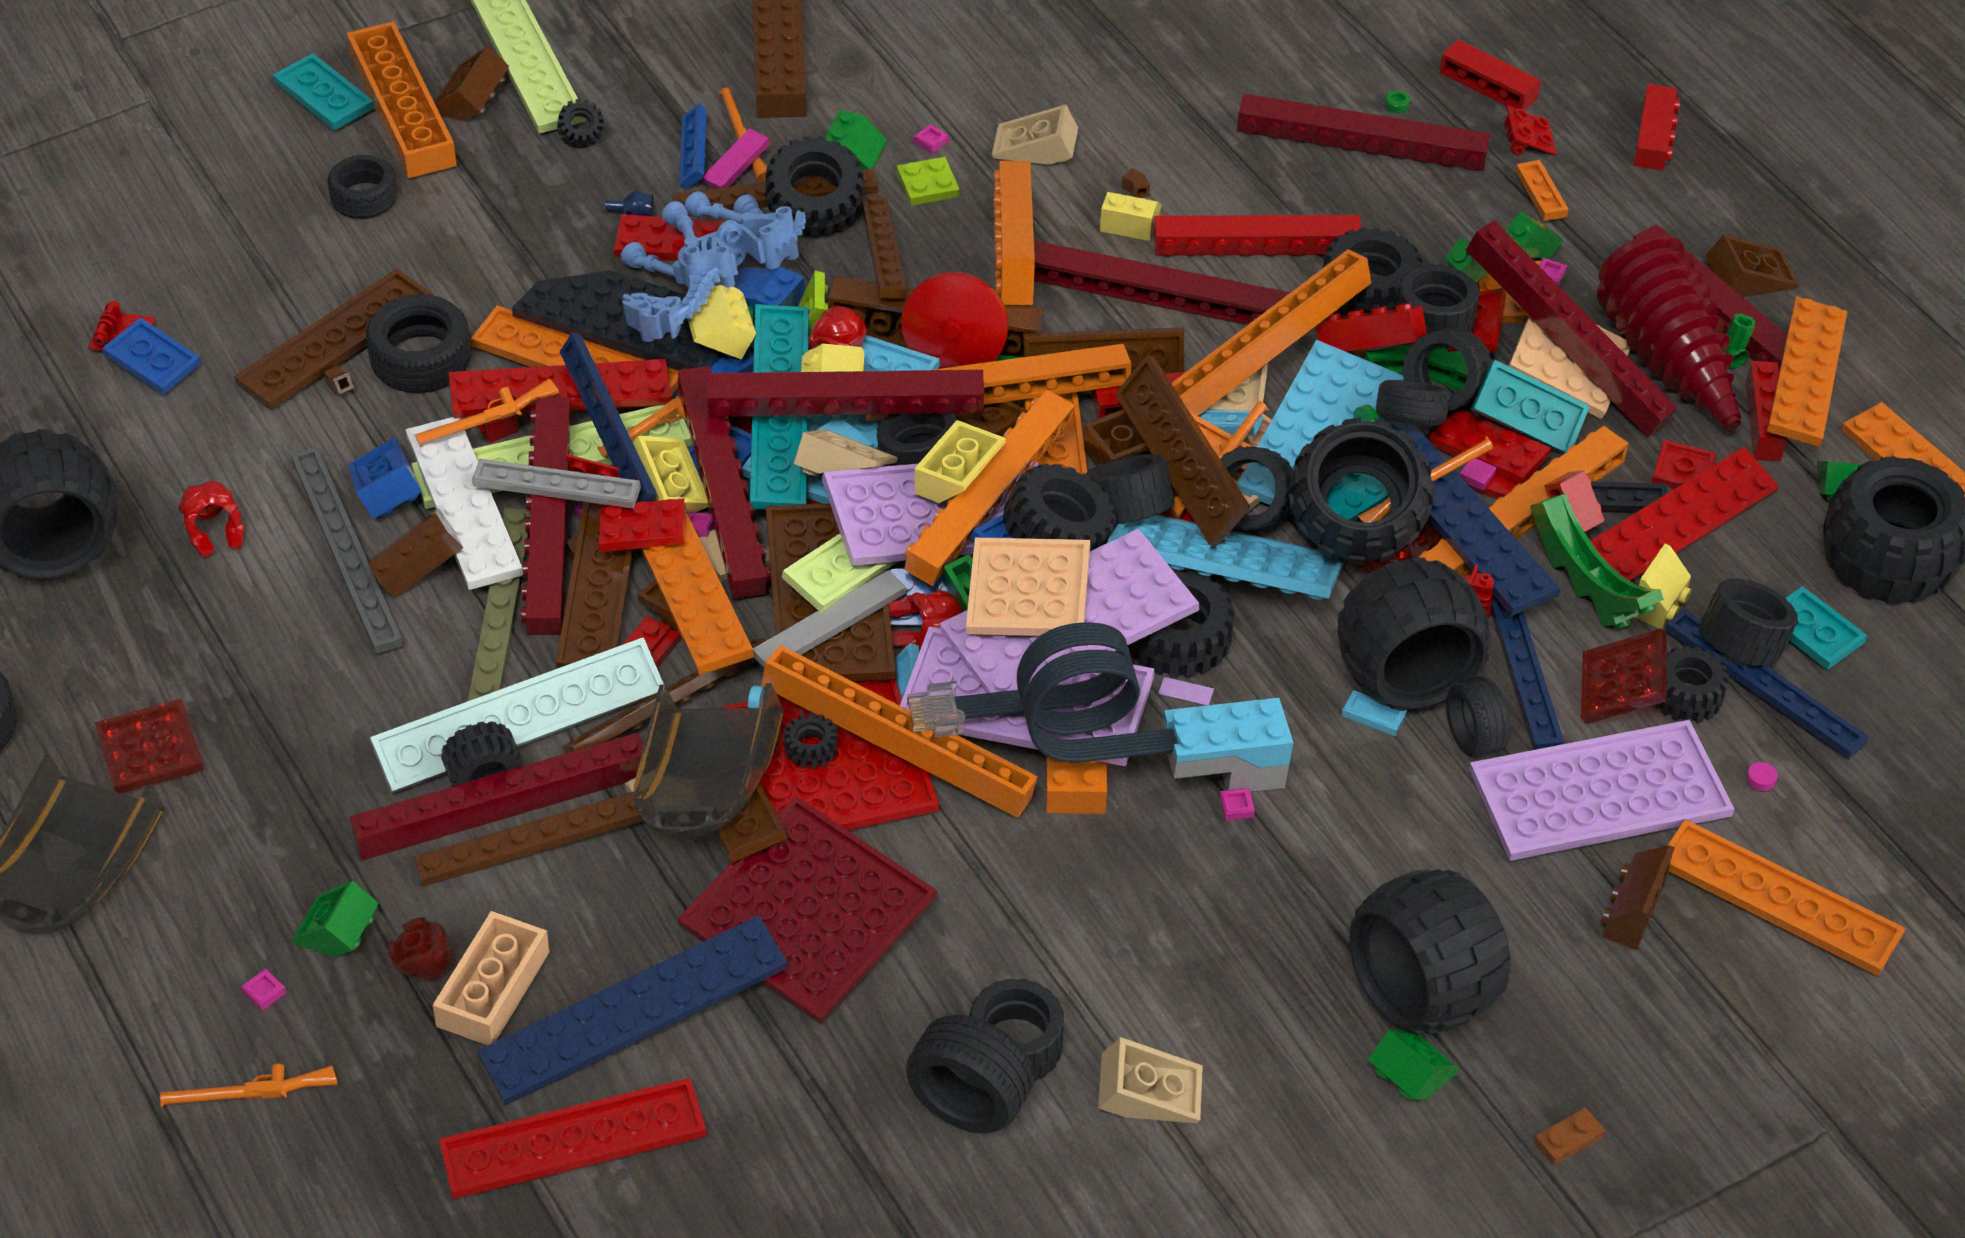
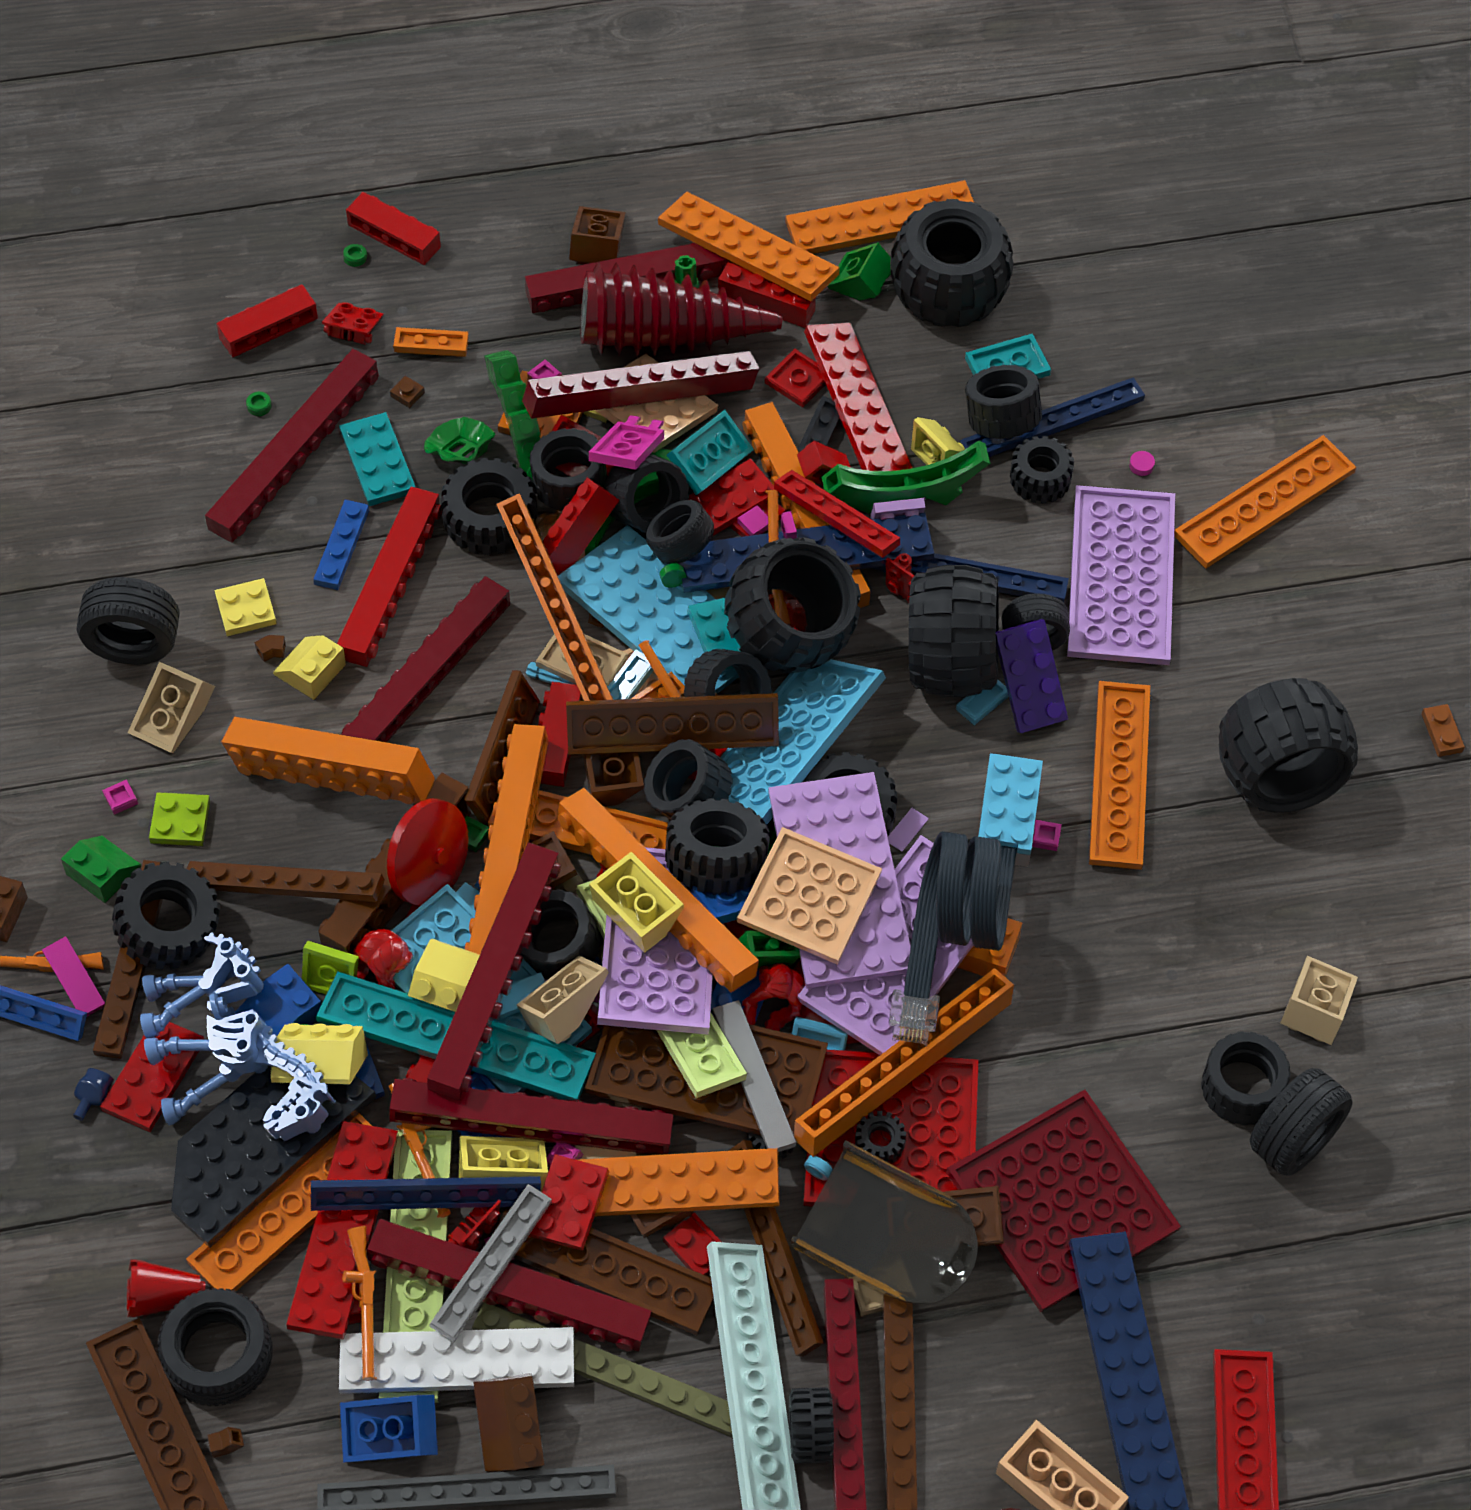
camera: 70 degrees left, 10 degrees up
green slope [1368,1030,1460,1100] -> none
clear red plate [1581,628,1667,724] -> none
reddish brown slope [1601,845,1675,950] -> none
none -> black tyre [76,577,180,665]
none -> red cone [127,1259,206,1318]
none -> light yellow plate [215,578,277,636]
none -> blue plate [313,500,370,590]
none -> teal plate [339,412,416,506]
none -> green tile [343,244,367,267]
none -> reddish brown plate [390,376,425,408]
none -> green piece [424,417,495,465]
none -> dark pink tile [589,415,664,470]
none -> red plate [774,470,900,558]
none -> dark pink tile [781,511,797,539]
none -> lavender plate [870,498,925,520]
none -> dark purple plate [996,619,1068,733]
none -> orange plate [1089,681,1150,870]

